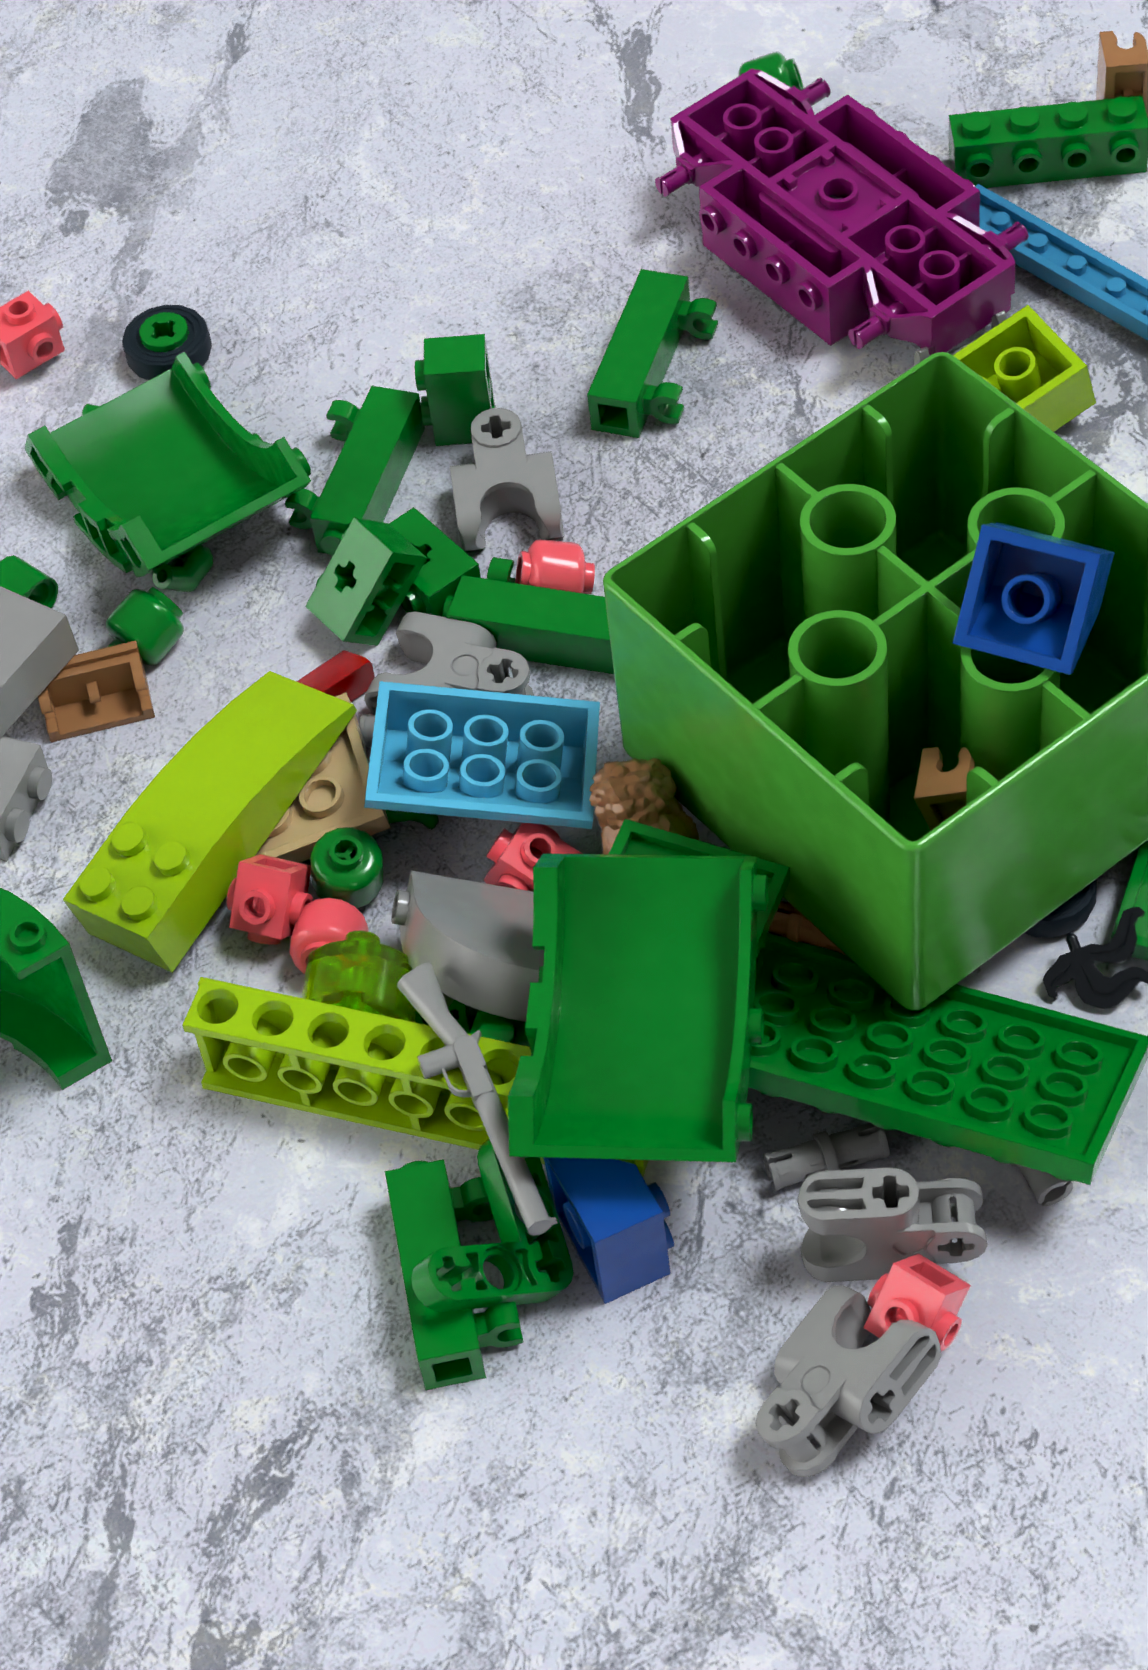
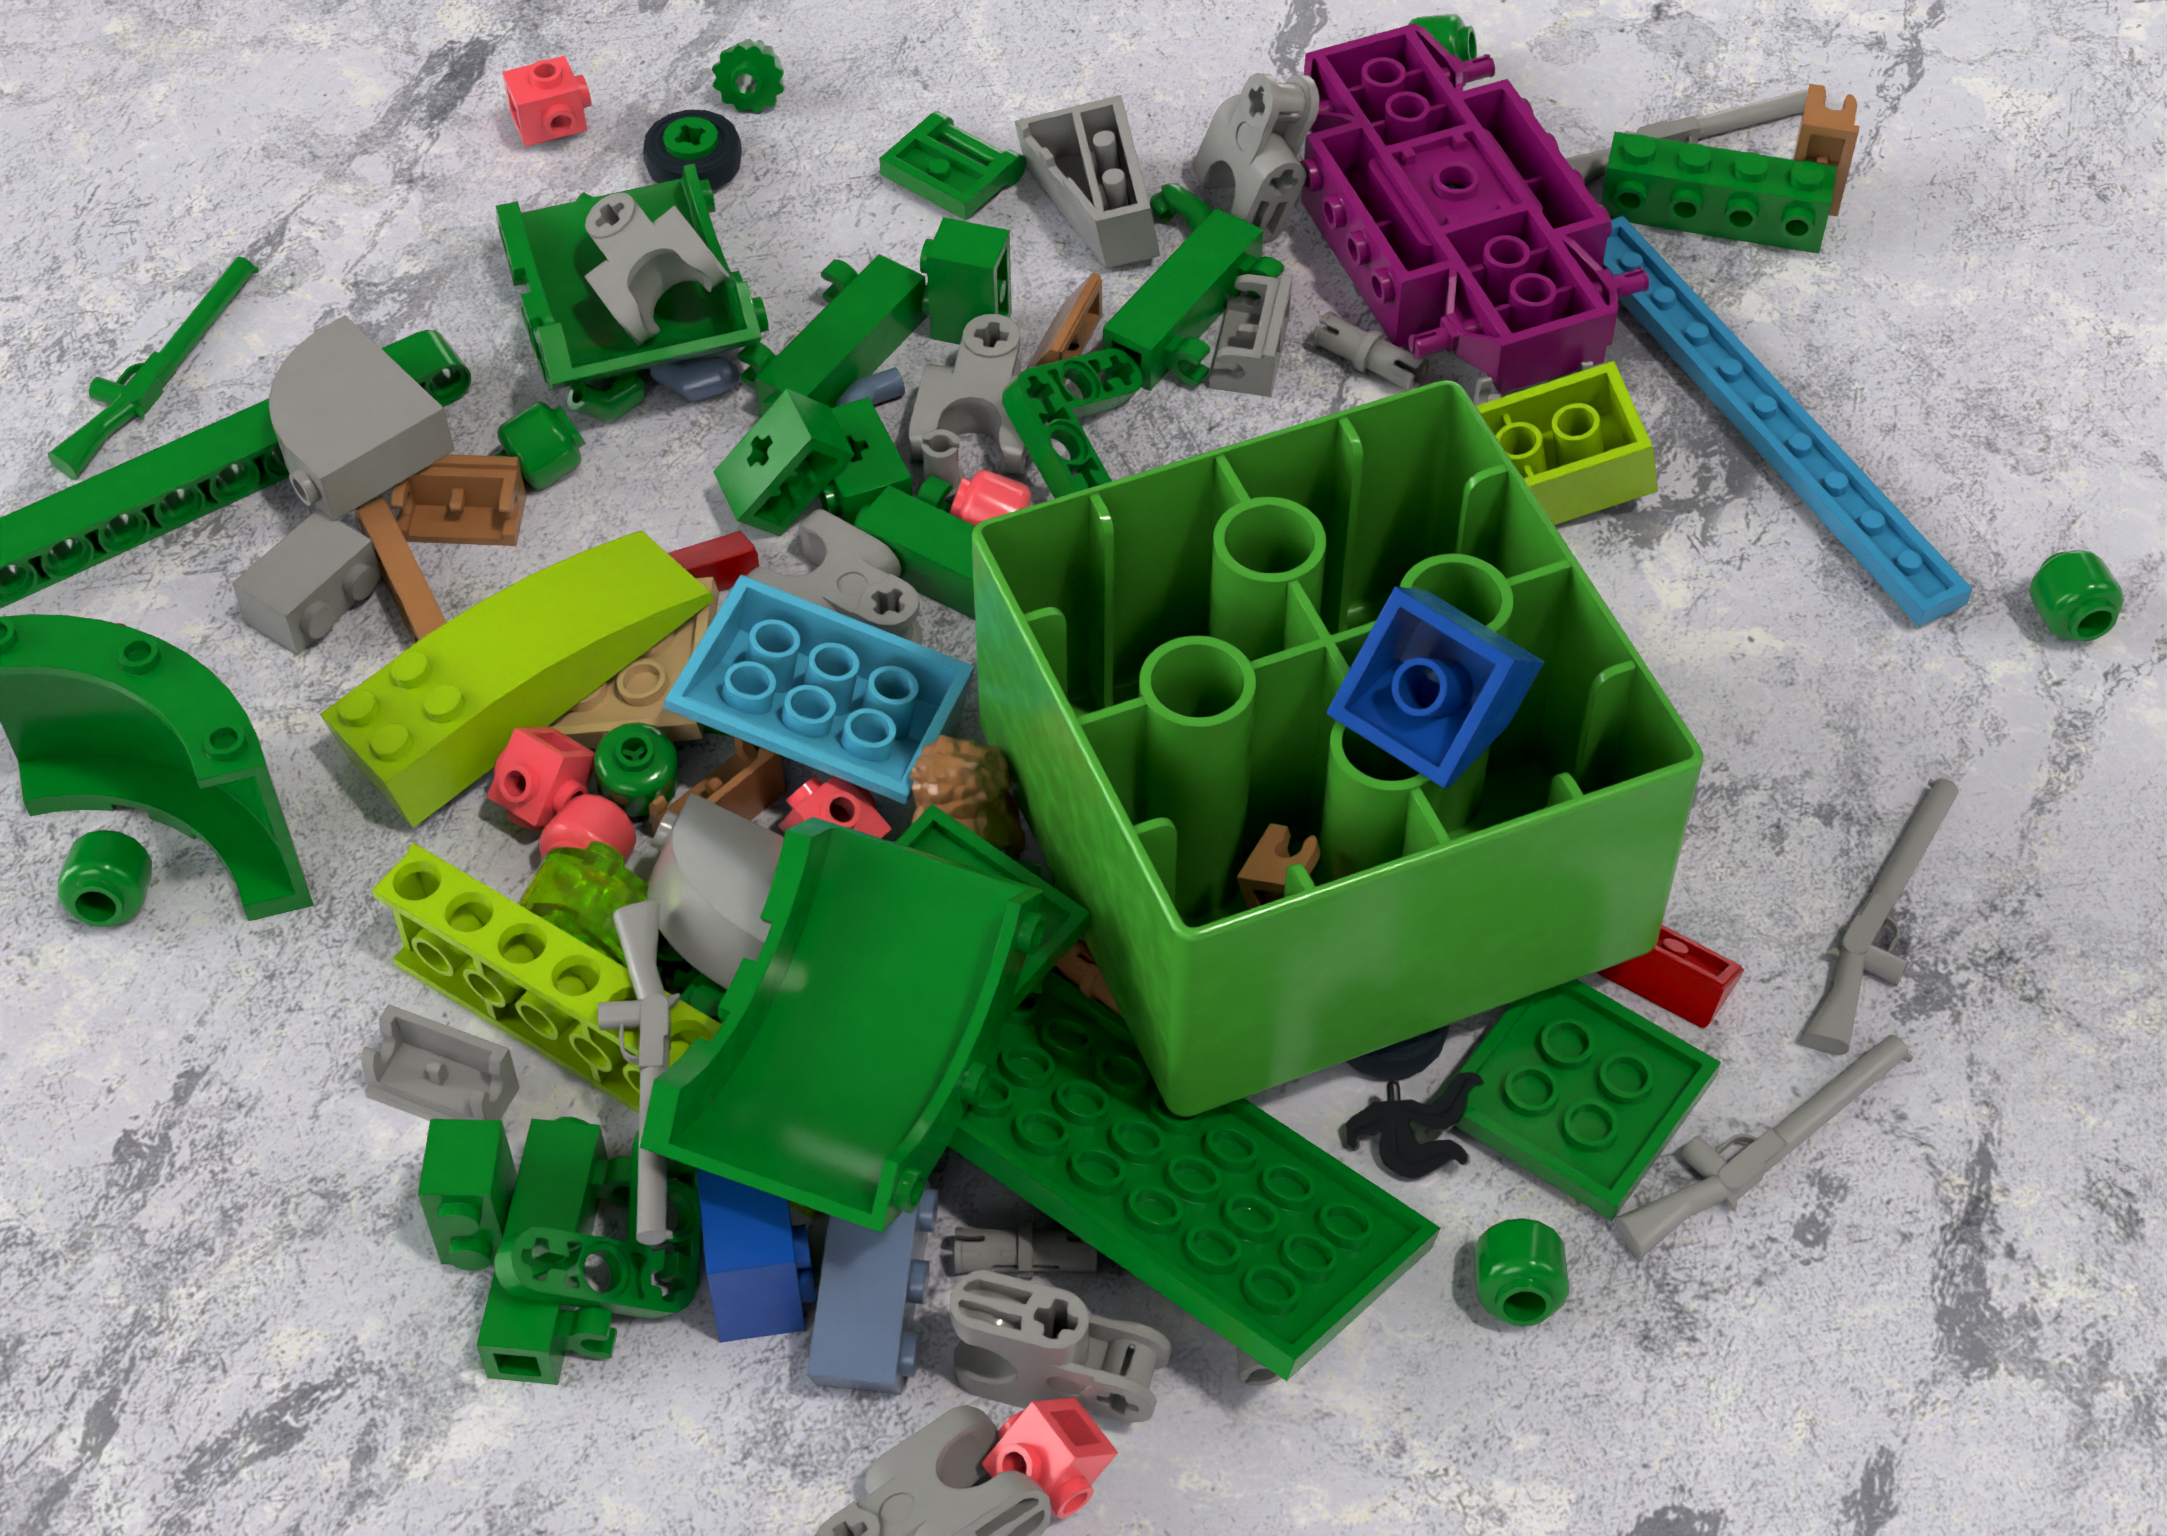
camera: 10 degrees right, 0 degrees up
none -> medium nougat beam [354,496,447,644]
none -> light grey hinge [361,1004,520,1121]
none -> green brick [418,1119,518,1271]
none -> light grey piece [585,192,730,348]
none -> medium nougat hinge [648,737,786,836]
none -> sand blue arm [650,356,740,402]
none -> green piece [712,39,785,114]
none -> sand blue wedge [807,1179,938,1395]
none -> sand blue arm [835,367,905,407]
none -> green plate [879,111,1027,220]
none -> light grey pin [919,429,966,504]
none -> green beam [1002,348,1142,499]
none -> light grey wedge [1014,95,1160,269]
none -> medium nougat slope [1025,273,1102,384]
none -> green arm [1150,183,1211,234]
none -> light grey piece [1193,73,1319,244]
none -> light grey hinge [1209,274,1292,397]
none -> light grey pin [1312,311,1429,391]
none -> light grey piece [1565,89,1808,185]

